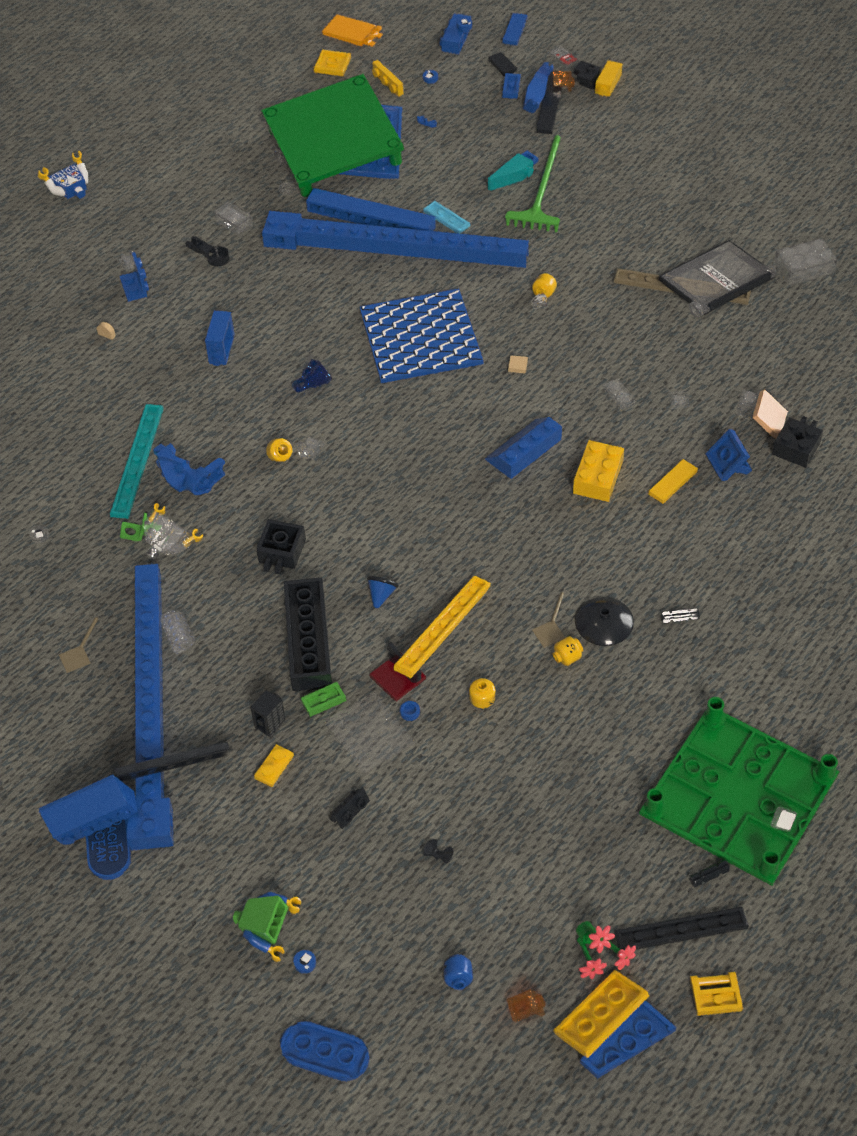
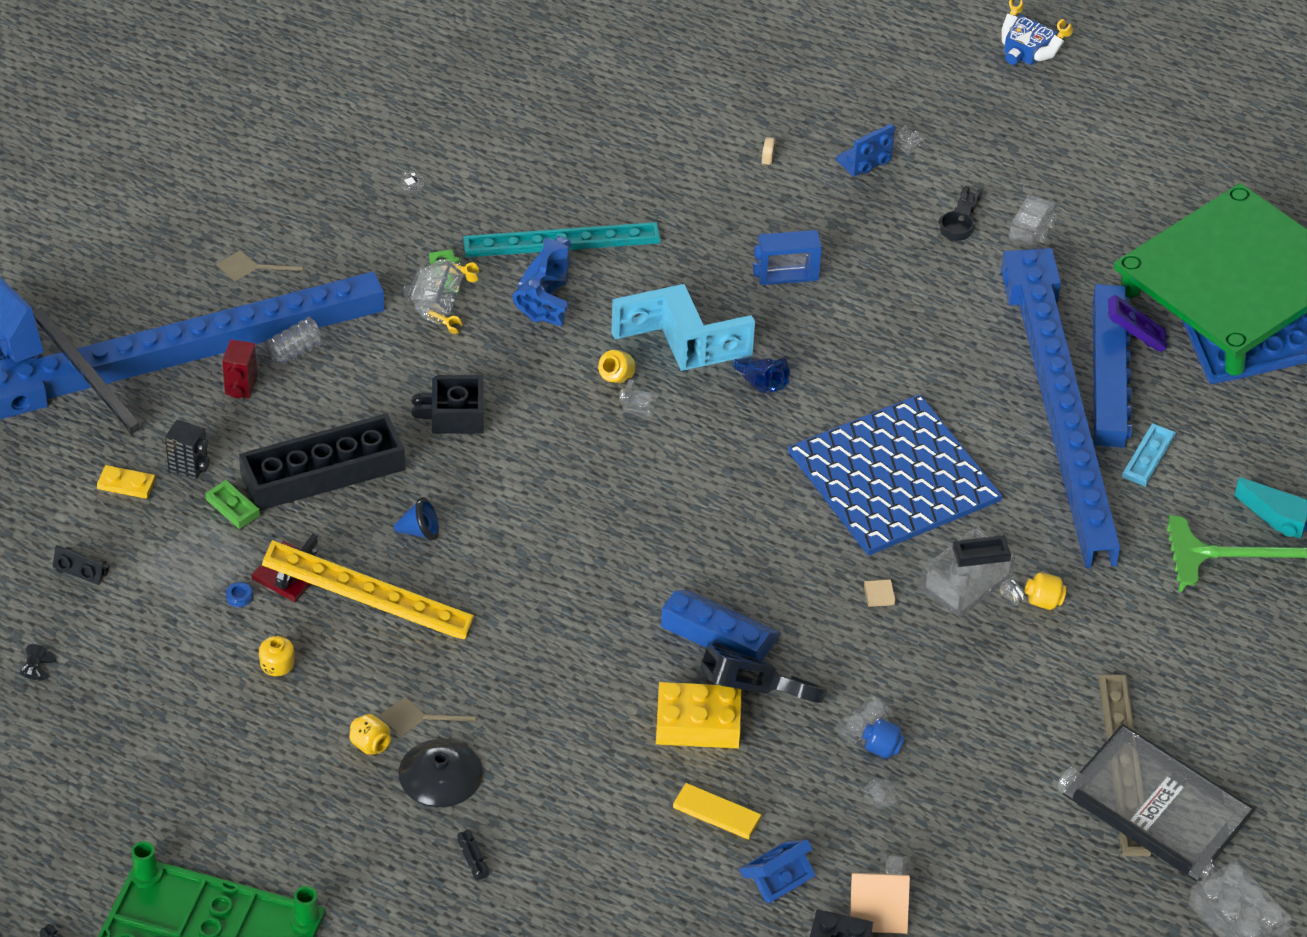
camera: 70 degrees right, 5 degrees down
none -> dark red brick [222,339,258,398]
none -> medium azure bracket [612,284,755,371]
none -> black piece [700,641,827,703]
none -> blue head [861,718,905,759]
none -> clear brick [920,526,1016,618]
none -> black tile [952,535,1011,567]
none -> dark purple plate [1108,295,1167,351]

